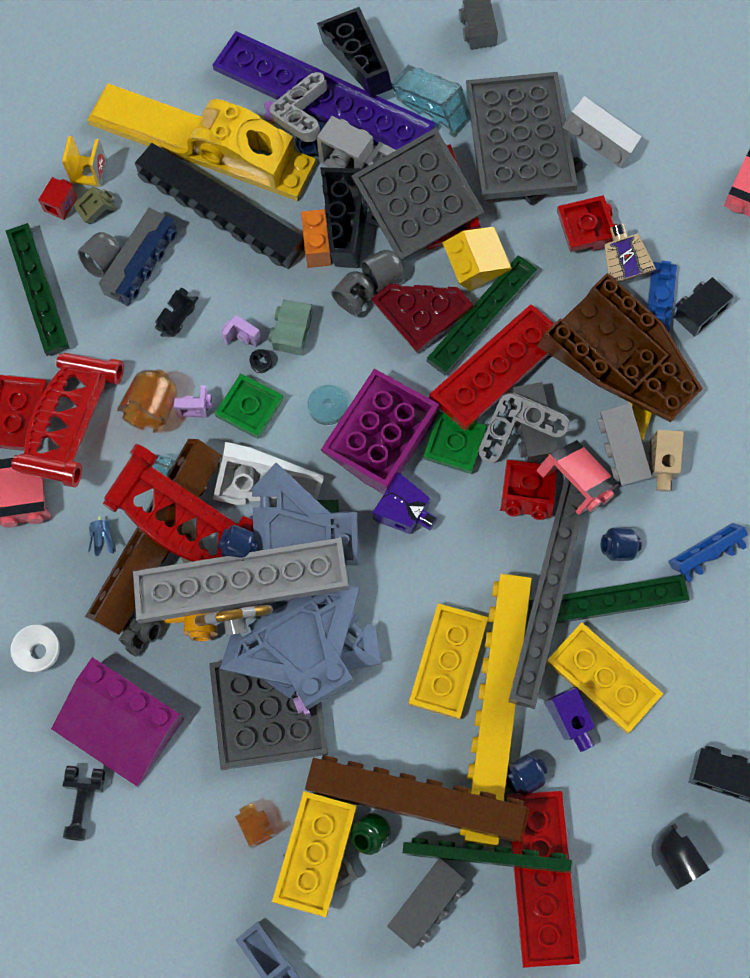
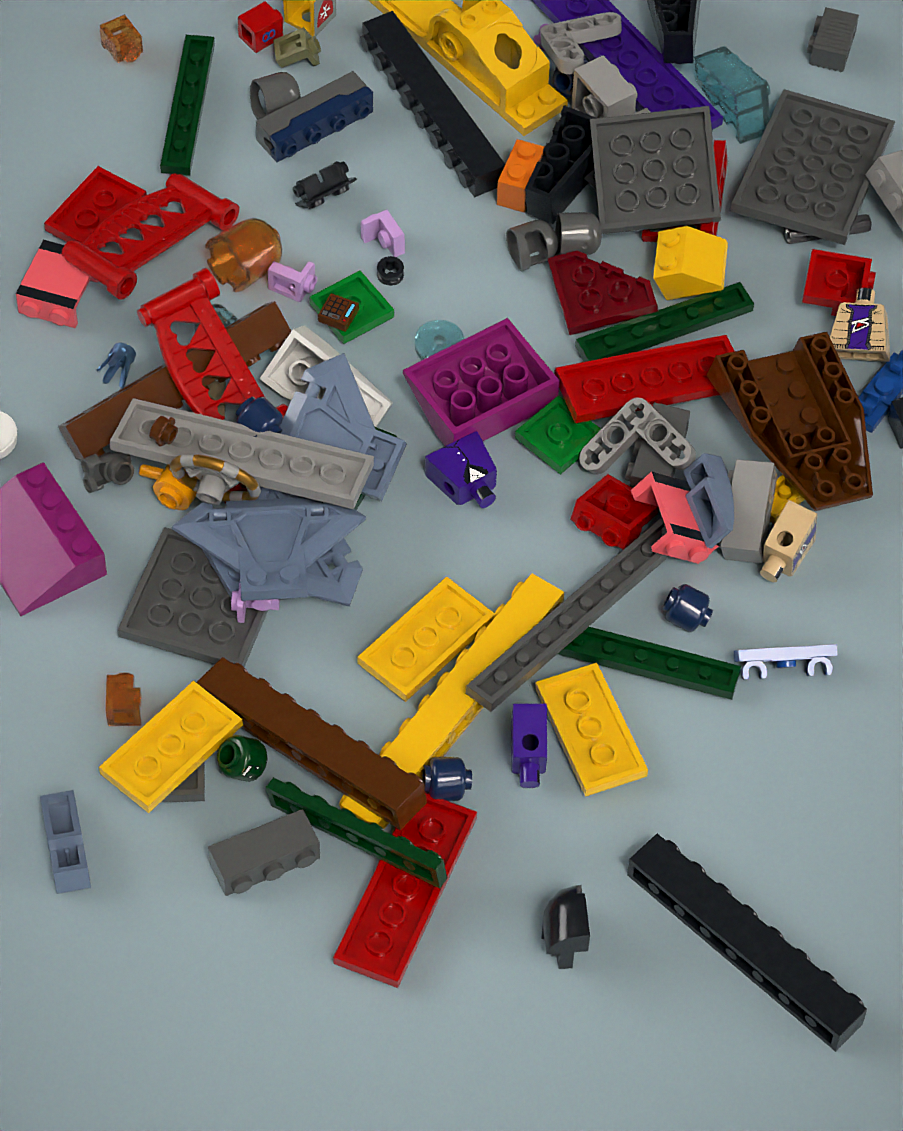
camera: 20 degrees right, 15 degrees down
sand green brick [269,299,313,355] -> none
none -> reddish brown plate [149,416,178,446]
none -> reddish brown tile [318,293,359,332]
none -> sand blue slope [683,453,734,549]

